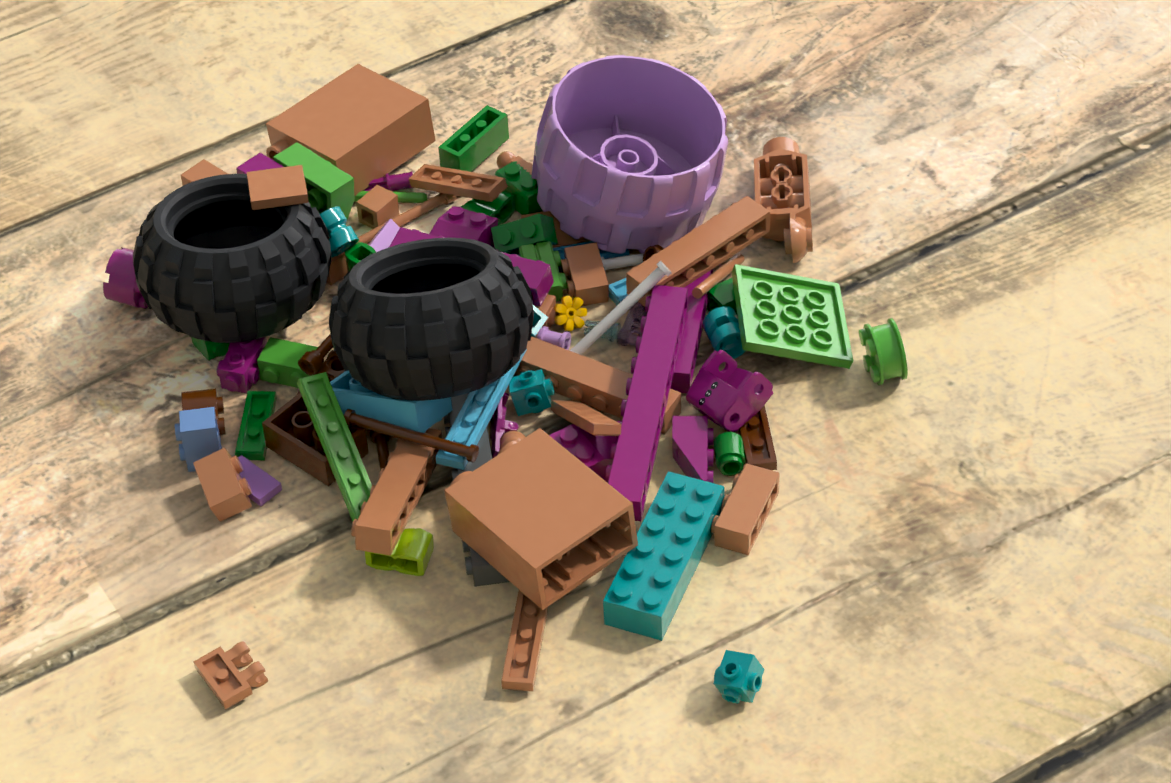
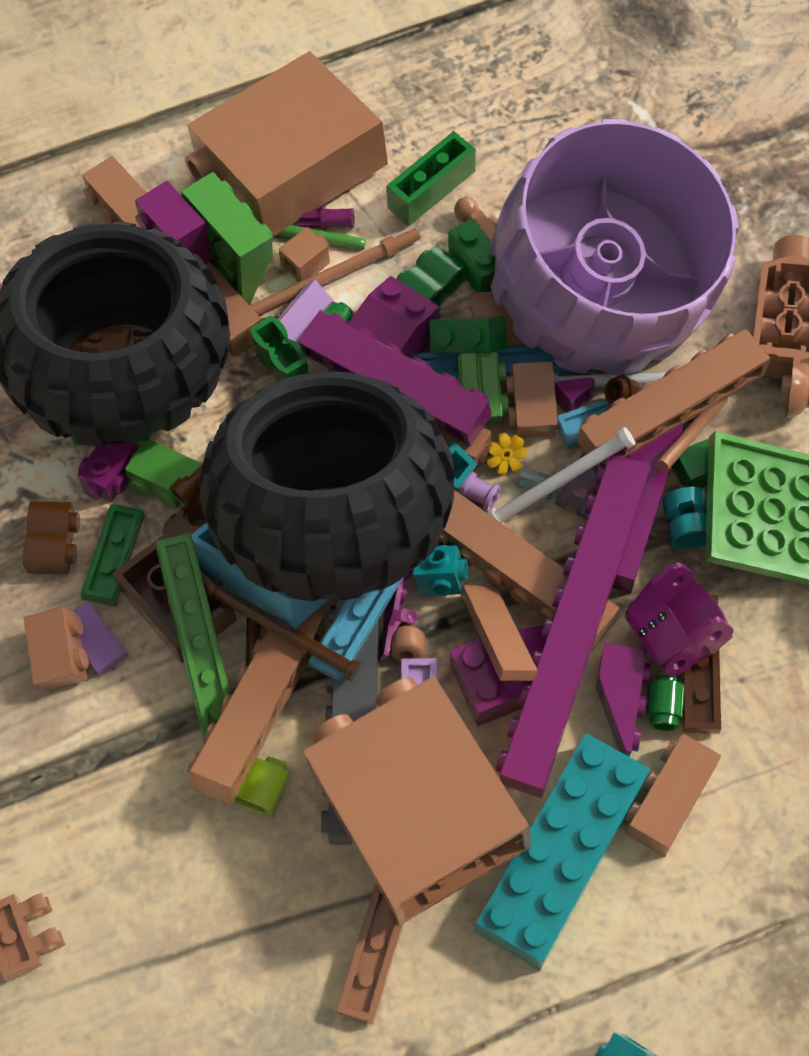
camera: 10 degrees right, 20 degrees up
medium blue brick [174,407,222,472] -> none
nougat tile [247,165,308,210] -> none
teal wheel [320,206,359,258] -> none
nougat plate [409,164,508,202] -> none
none -> magenta slope [554,377,595,413]

